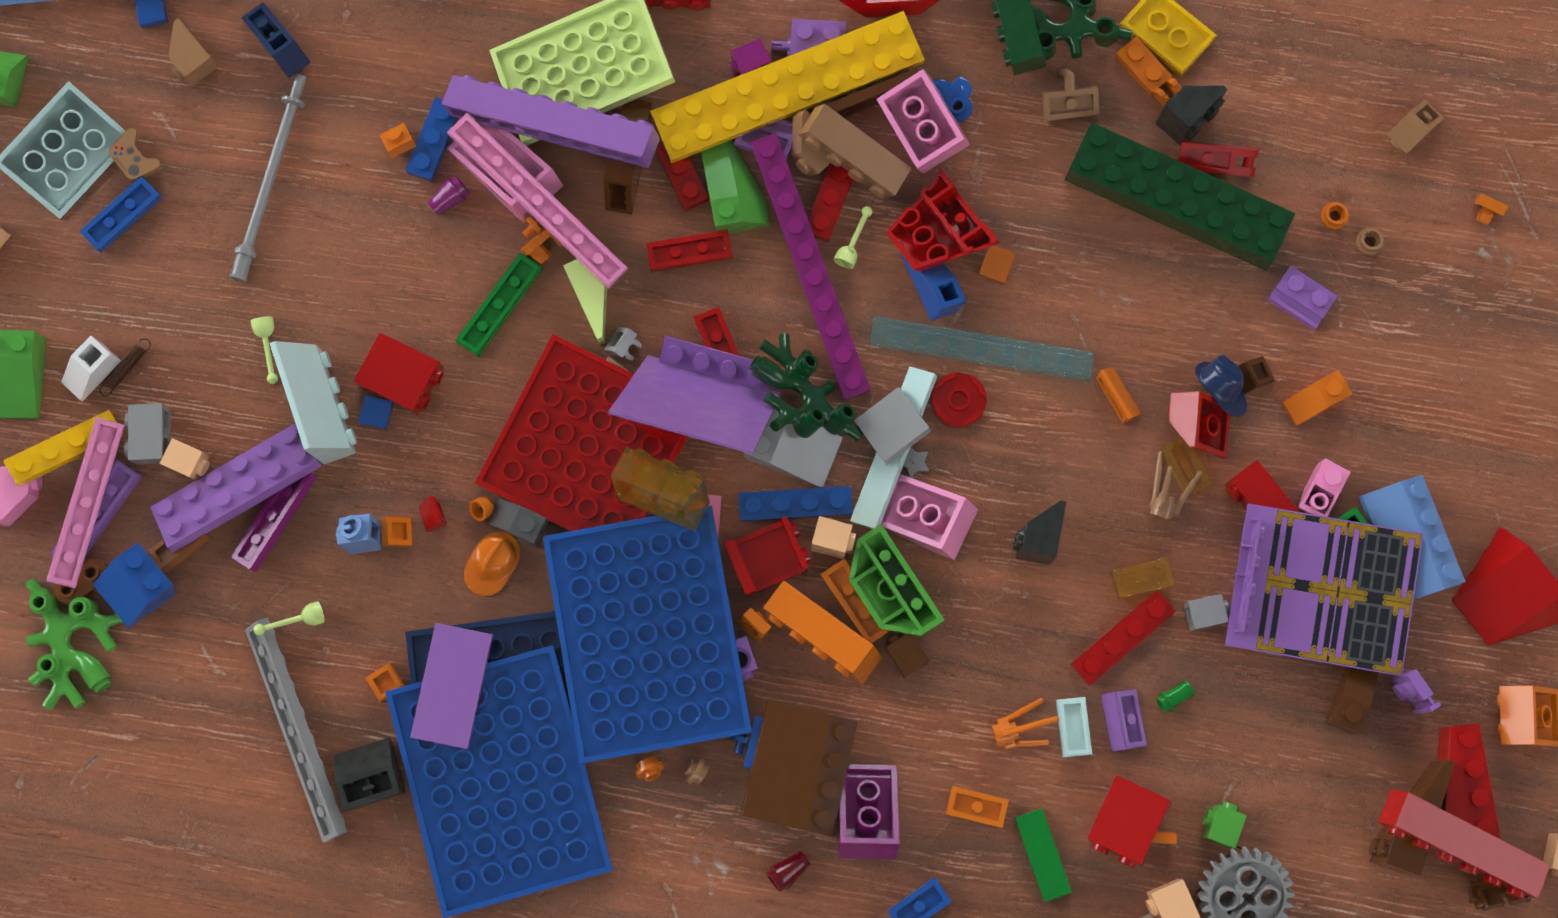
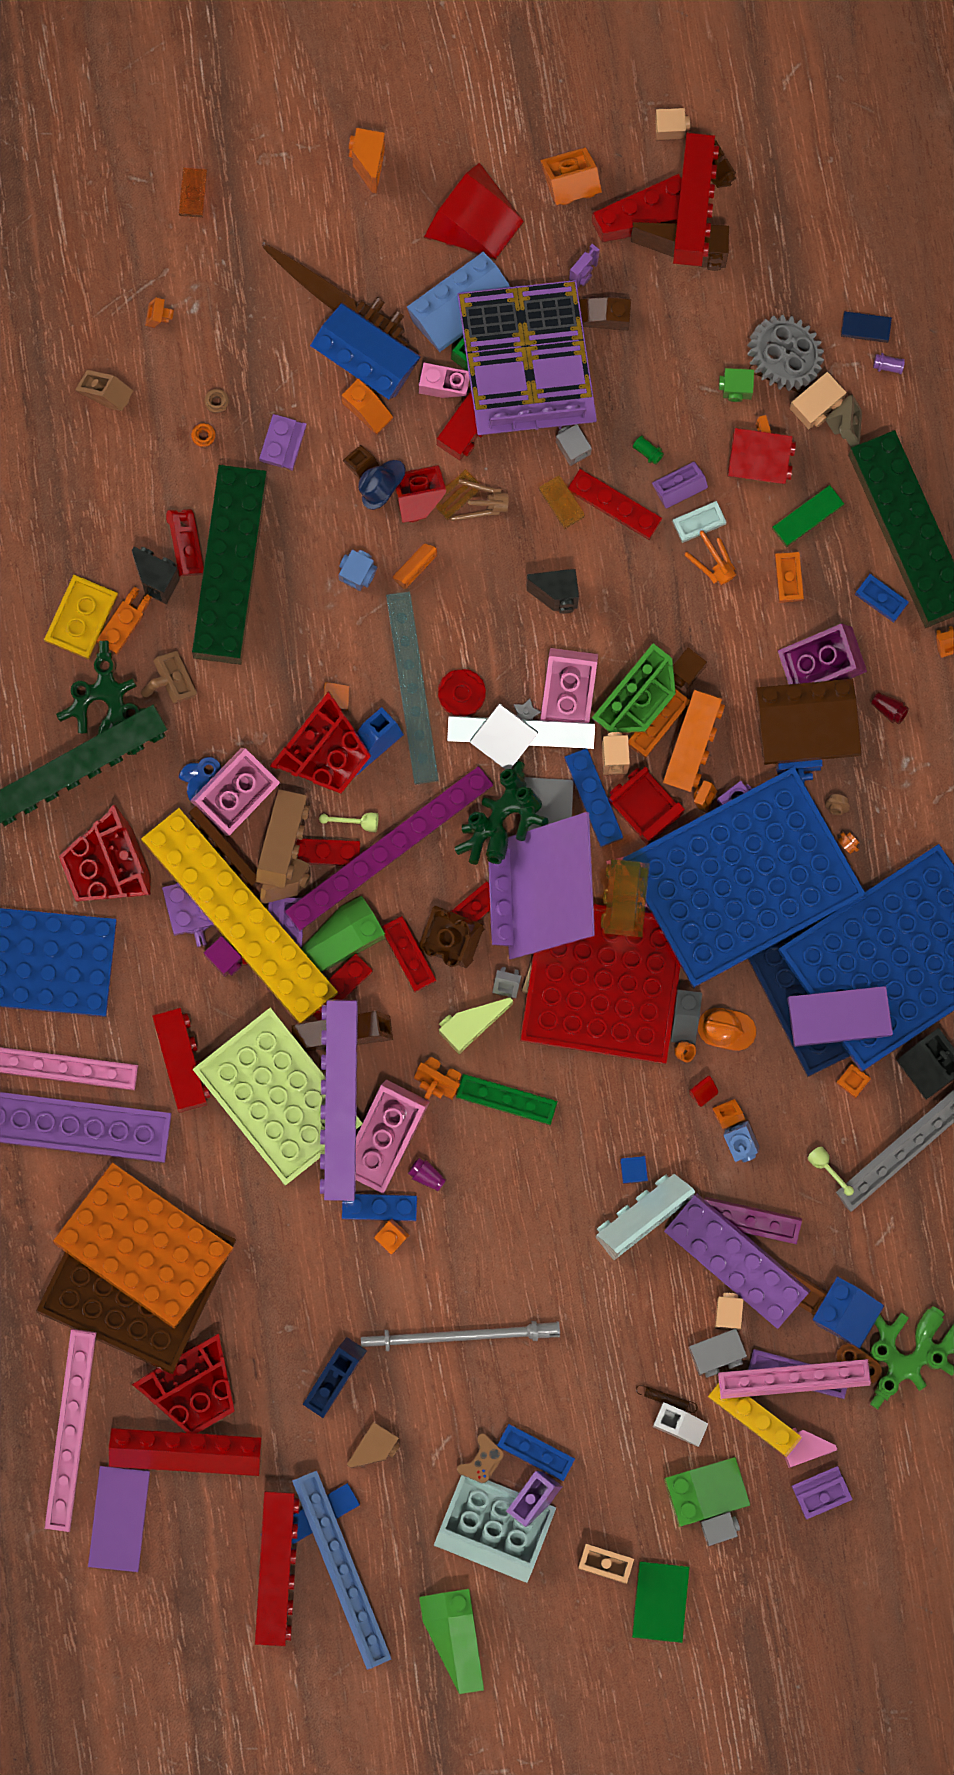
camera: 115 degrees left, 0 degrees up
yellowish green hinge [251,316,278,384] -> none
red panel [353,333,444,415] -> none
bright pink tile [447,113,628,289] -> none
none -> reddish brown piece [262,242,409,347]
none -> blue slope [310,303,421,400]
none -> medium blue brick [339,550,378,591]
none -> reddish brown slope [419,906,485,968]
none -> medium lavender slope [506,1471,563,1527]

